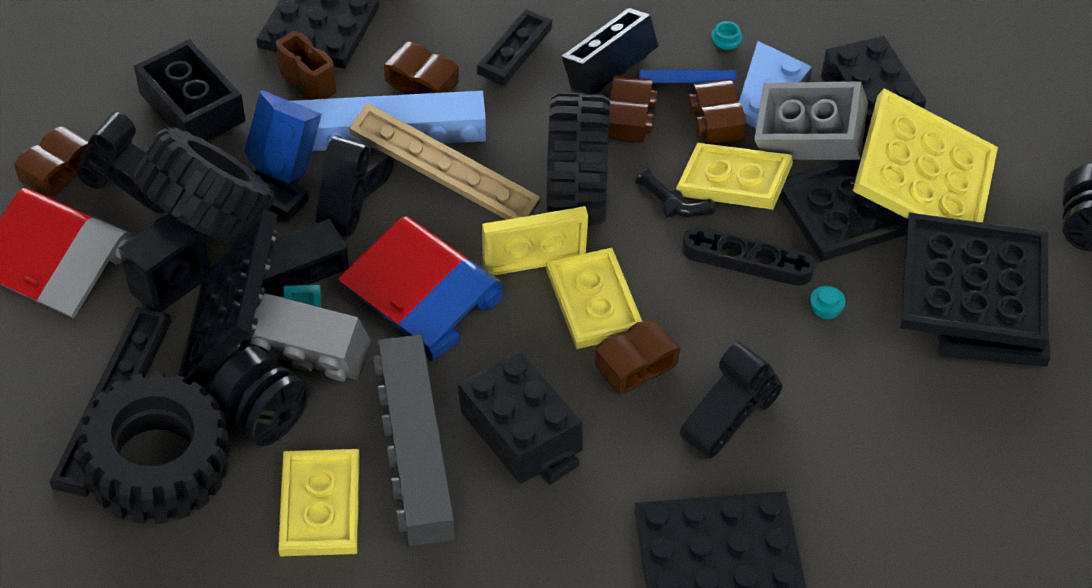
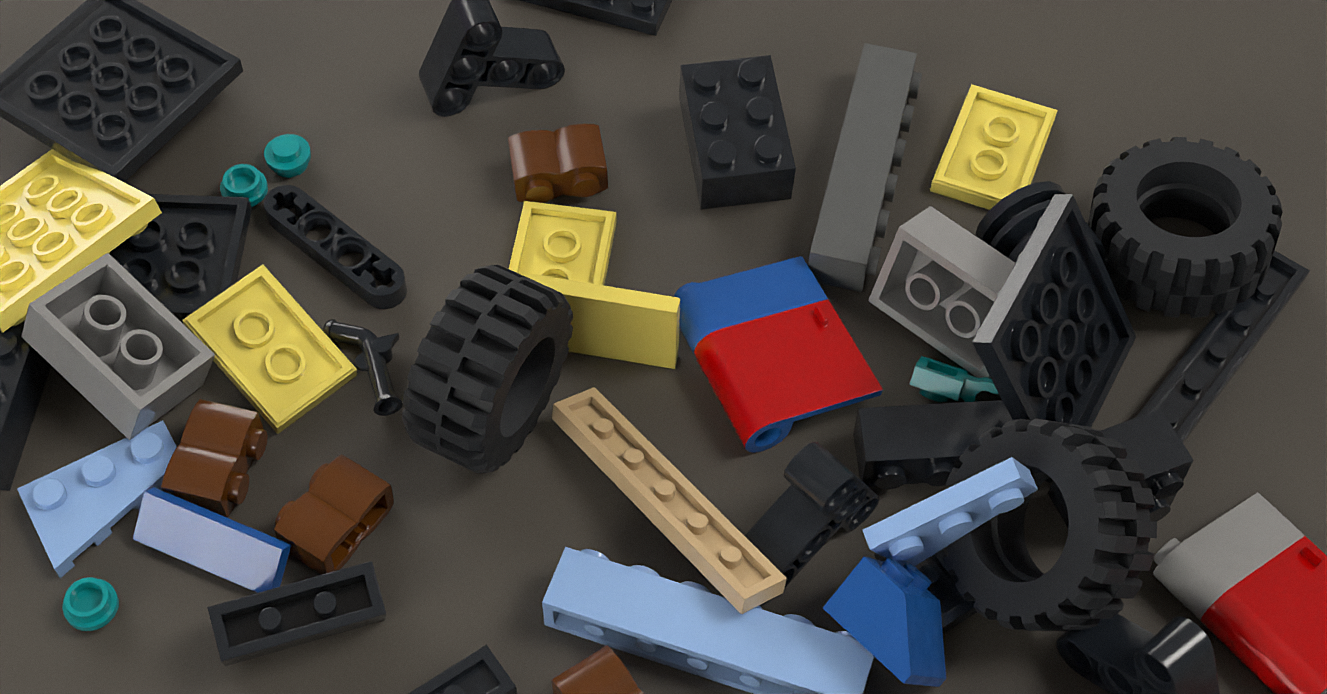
camera: 155 degrees left, 5 degrees up
none -> teal plate [220,164,268,207]
none -> light blue wing [863,457,1038,567]

